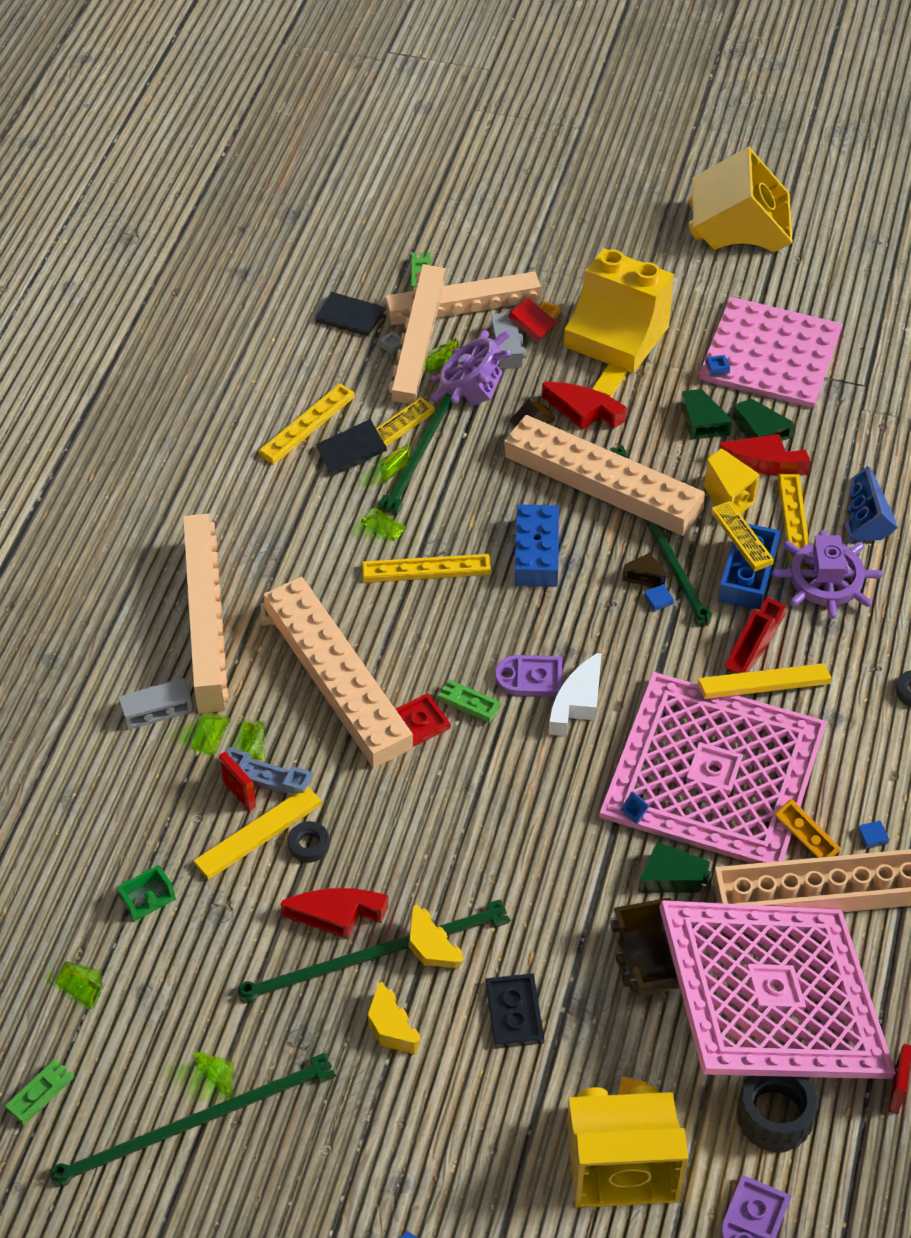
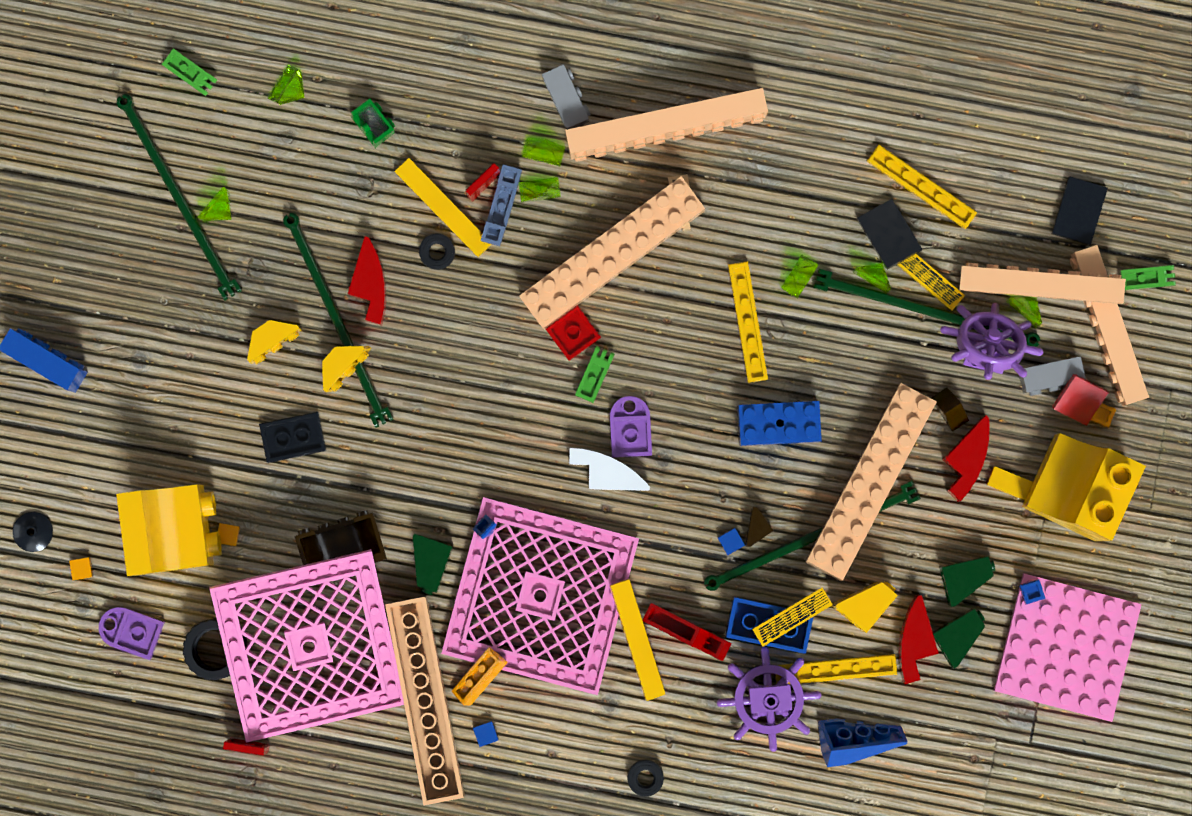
camera: 85 degrees right, 35 degrees up
light grey tile [378,331,403,355] -> none

